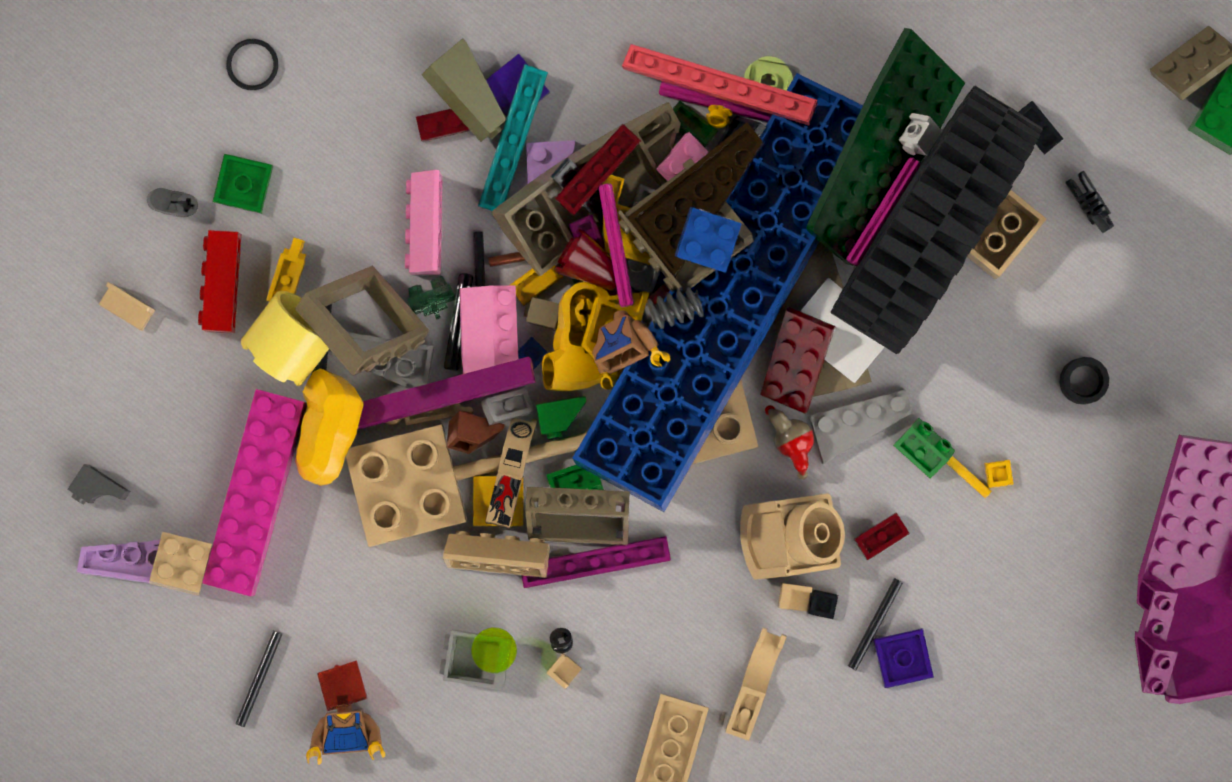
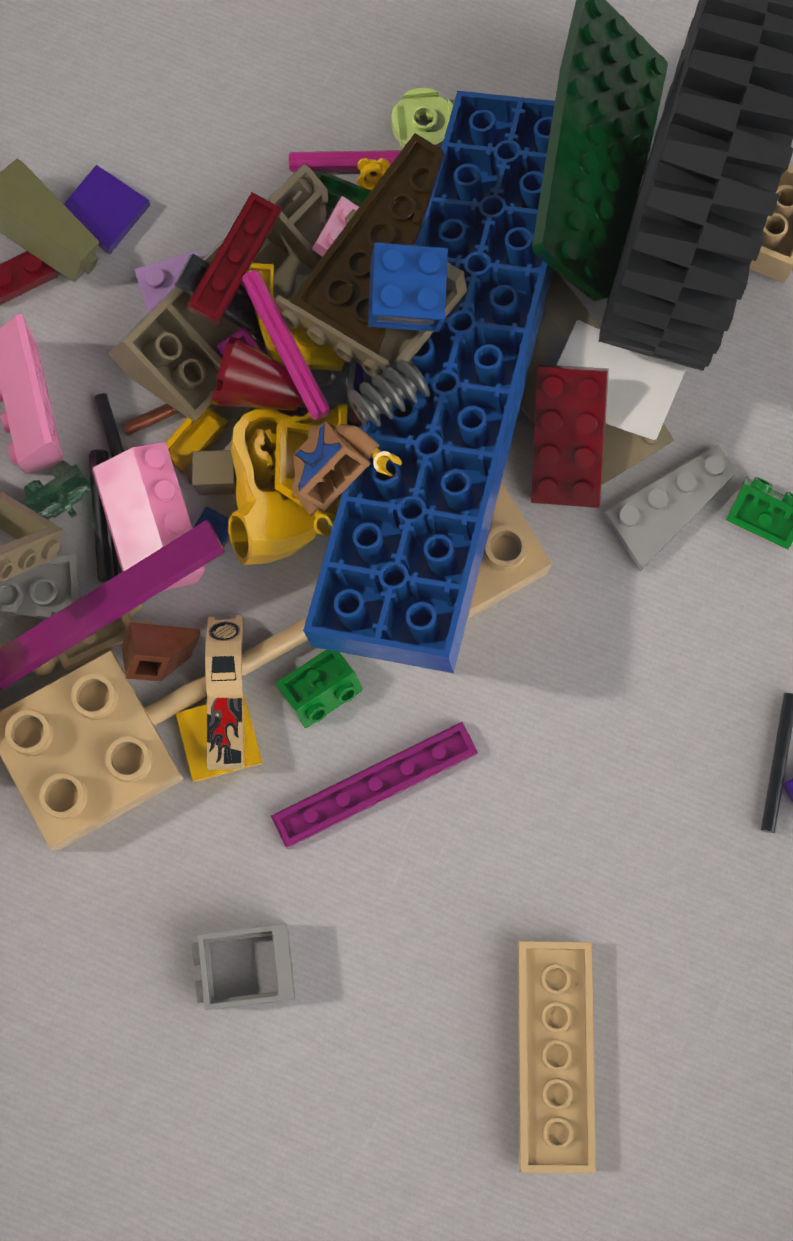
camera: 20 degrees left, 10 degrees down
torso [306,695,385,765] -> none
clear red piece [317,660,368,711] -> none
tan slope [443,531,550,578] -> none
clear neon green piece [471,627,517,673] -> none
teal tile [478,64,548,211] -> none
light grey plate [480,388,534,425] -> none
dark tan window [525,487,630,545] -> none
green slope [536,396,587,439] -> none
tan panel [546,653,582,689] -> none
black bush [549,628,573,653] -> none
coral tile [622,44,818,125] -> none
tan piece [725,627,787,741] -> none
tan piece [740,493,845,580] -> none
piece [764,405,814,480] -> none
tan panel [778,583,813,611] -> none
black tile [808,590,839,619] -> none
dark pink axle [847,157,920,266] -> none
dark red plate [854,512,910,560] -> none
white brick [899,113,942,156] -> none

